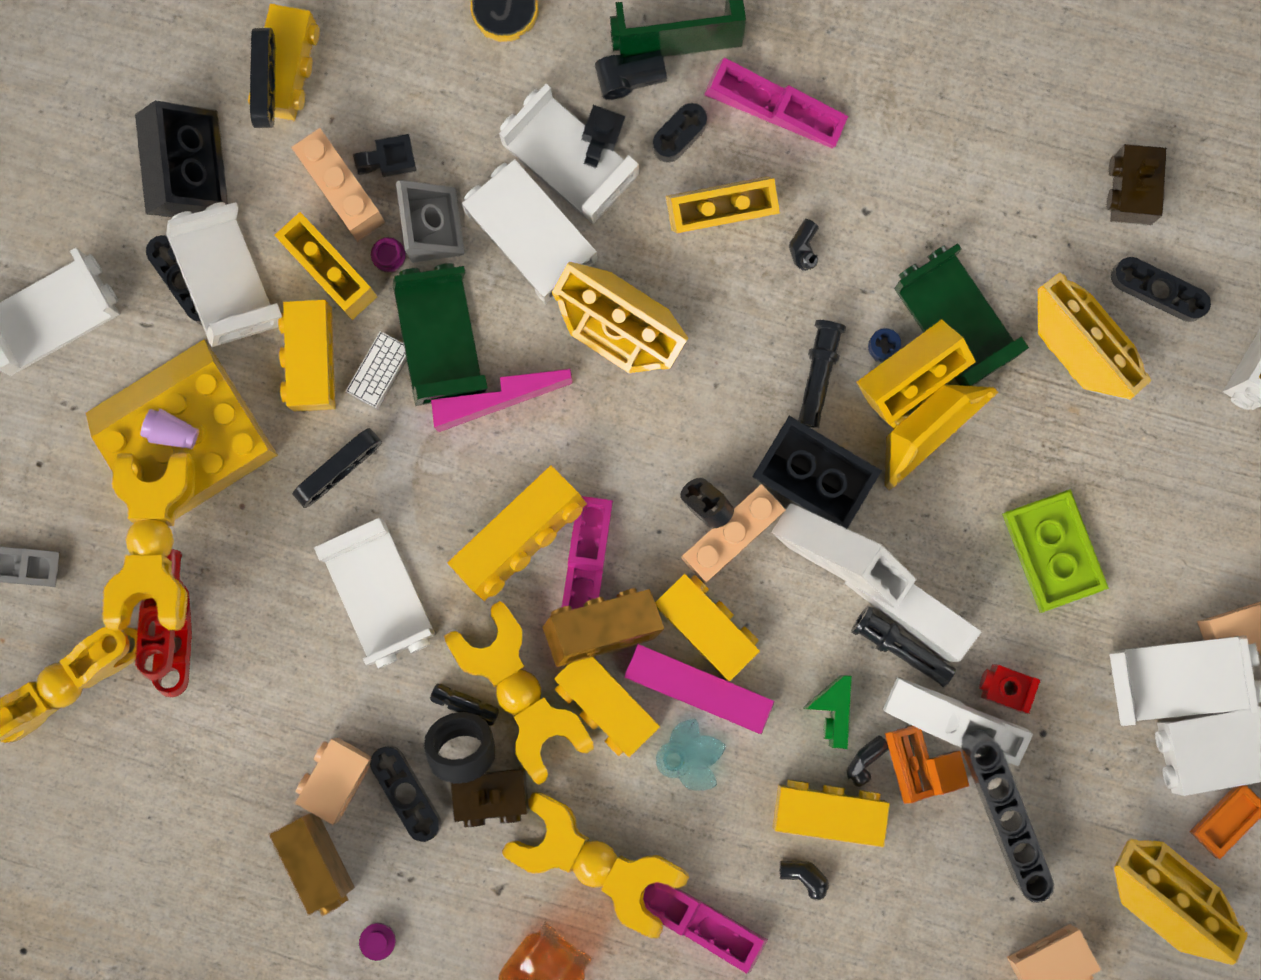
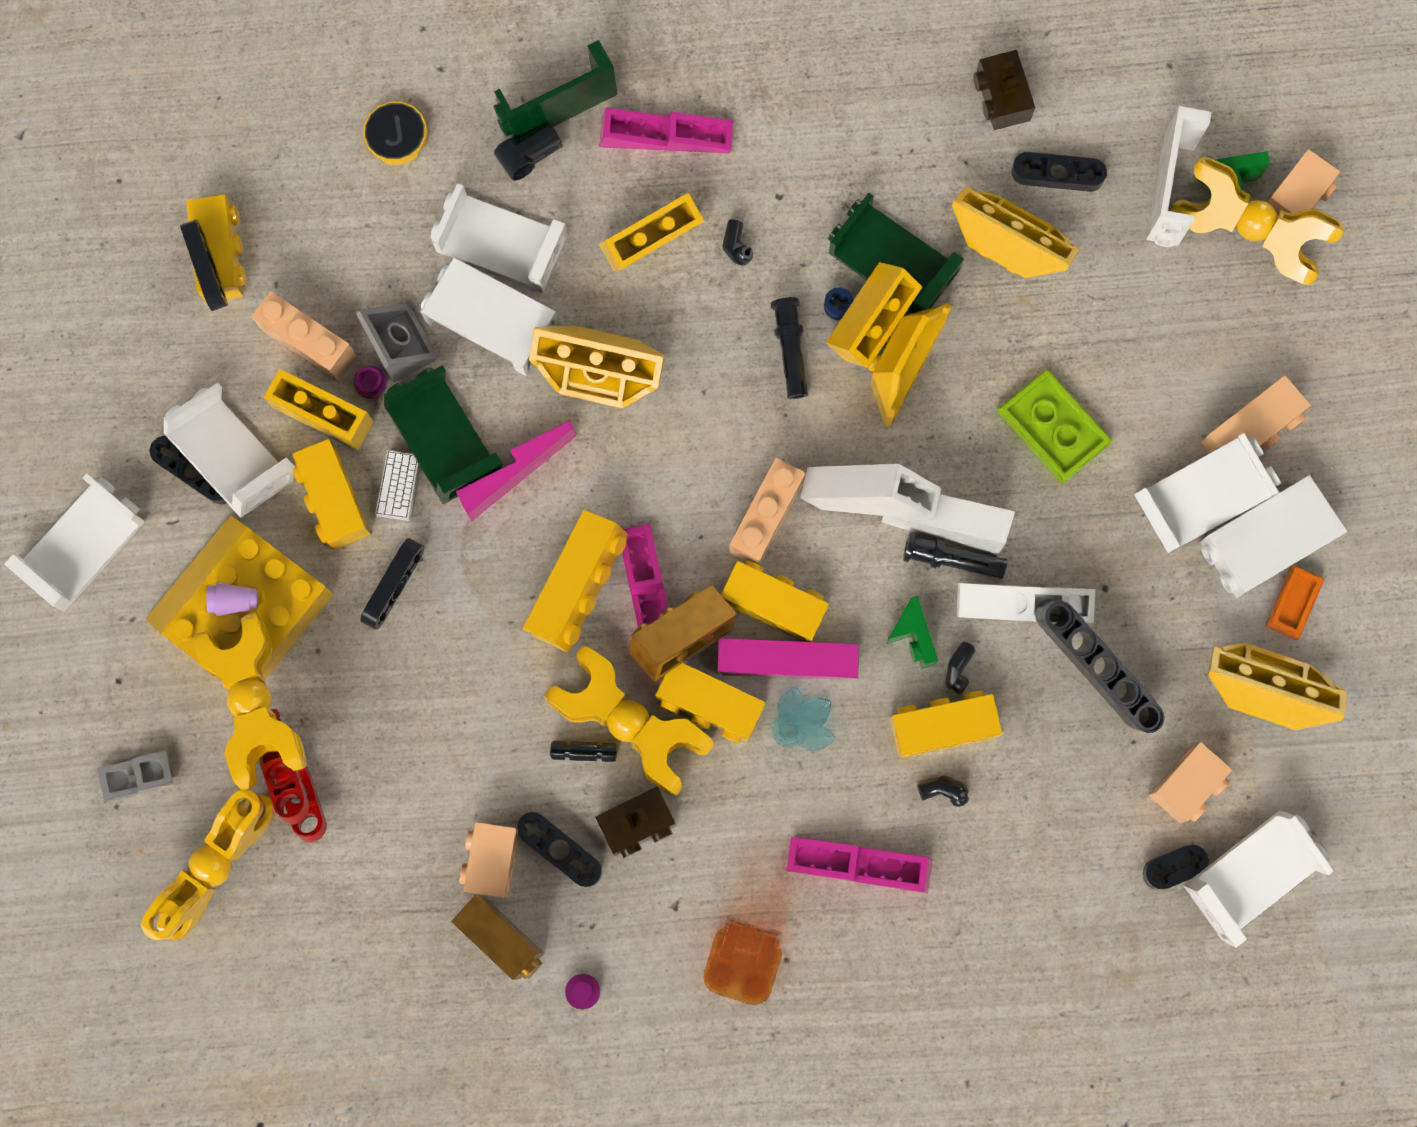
camera: 20 degrees left, 5 degrees down
black slope [135,100,228,217] -> none
white panel [314,518,436,669] -> none
black plate [353,134,417,177] -> none
black tyre [424,712,495,784] -> none
yellow piece [502,792,690,938] -> none
black plate [581,105,626,168] -> none
black beam [653,103,707,163] -> none
black beam [680,478,734,528] -> none
black slope [752,415,882,529] -> none
orange tile [885,725,935,804] -> none
orange tile [926,751,969,795] -> none
red brick [979,664,1041,714] -> none

